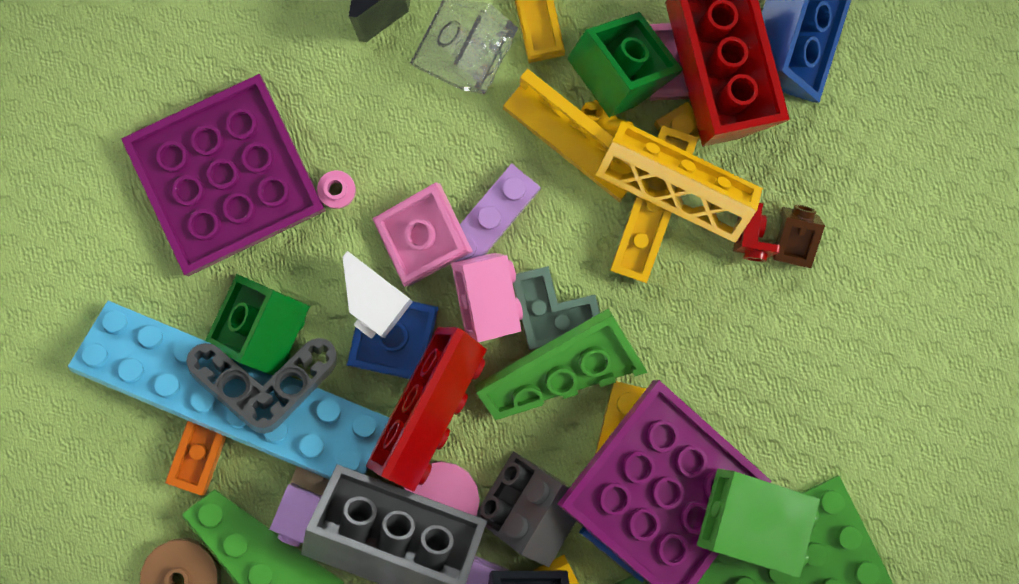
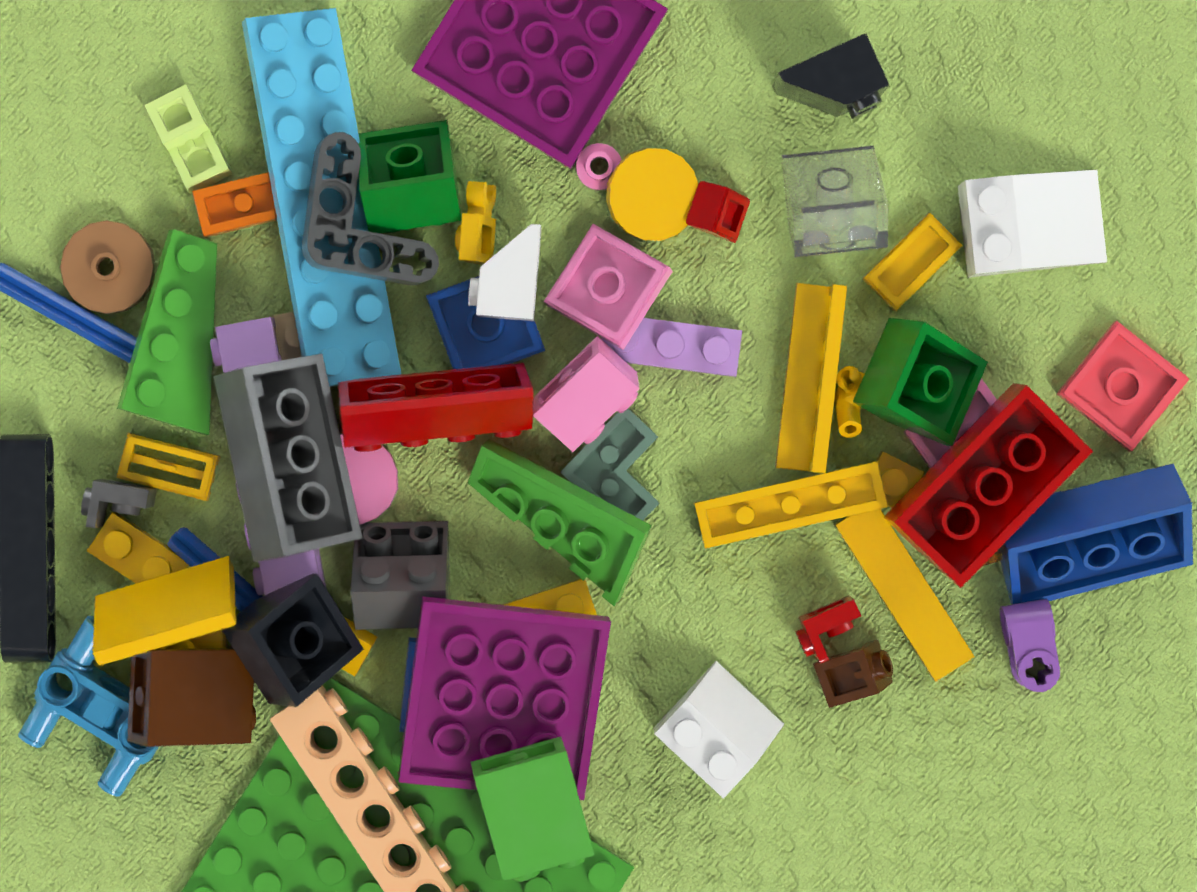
camera: 65 degrees right, 5 degrees up
yellow fence [595,121,763,243] -> none
none -> yellowish green slope [145,84,233,195]
none -> yellow plate [455,181,496,265]
none -> yellow tile [606,148,698,241]
none -> white slope [653,661,784,799]
none -> red slope [686,181,750,243]
none -> yellow tile [834,509,975,682]
none -> medium lavender piece [1000,599,1060,692]

